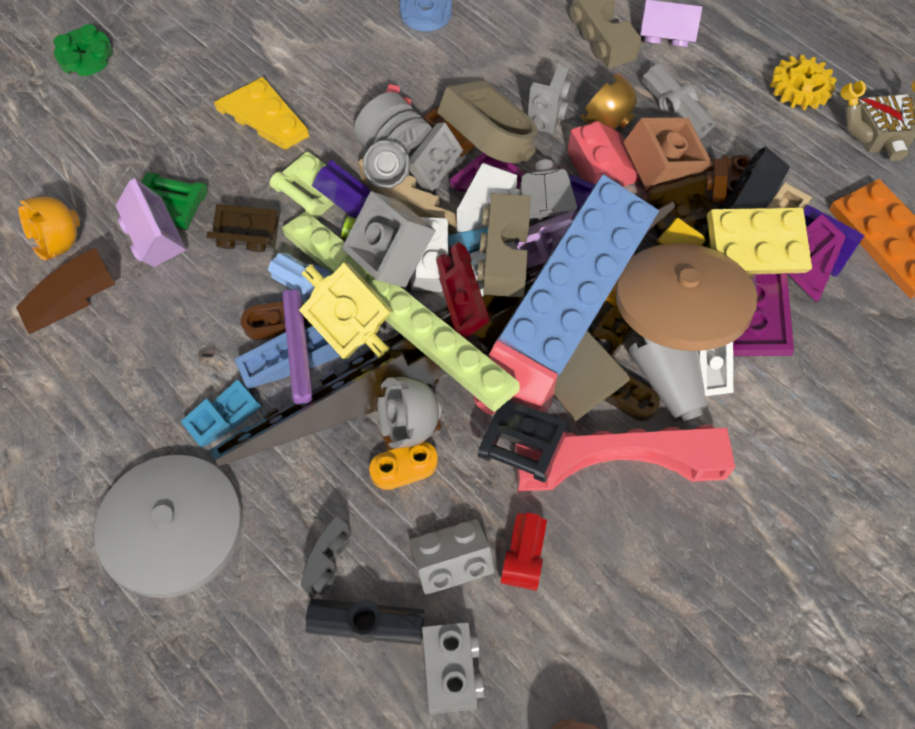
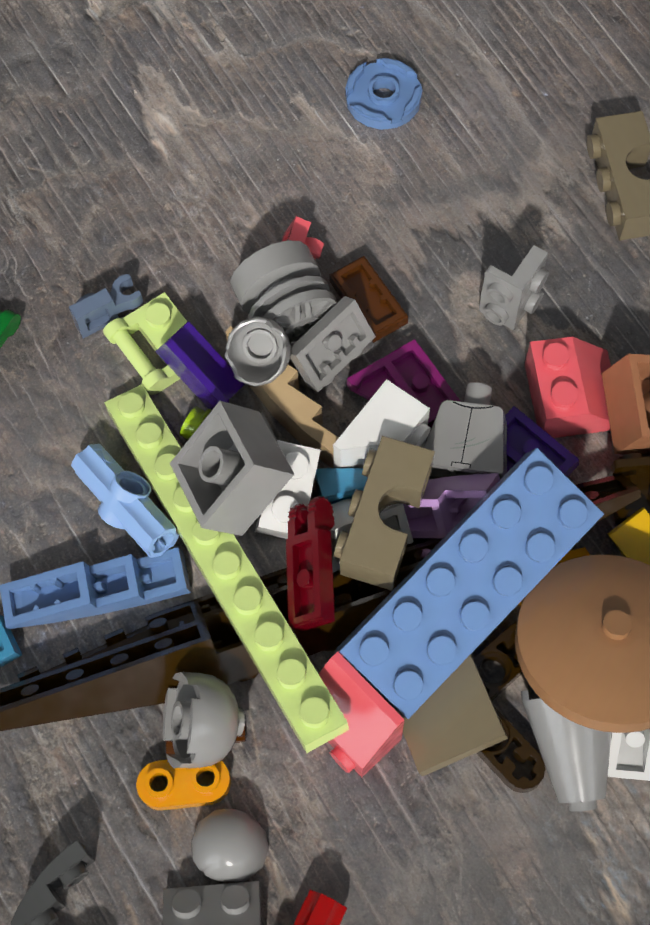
camera: 15 degrees right, 5 degrees up
dark brown bracket [207,204,280,253] -> none
yellow wing [214,77,309,150] -> none
reddish brown plate [241,301,308,340] -> none
medium lavender axle [283,289,312,404] -> none
light yellow plate [299,263,393,359] -> none
dark tan window [437,80,538,163] -> none
black plate [478,400,570,483] -> none
coral arch [514,425,735,492] -> none
pearl gold cylinder [580,72,637,129] -> none
none -> sand blue plate [69,274,143,338]
none -> light grey hair [191,808,269,883]

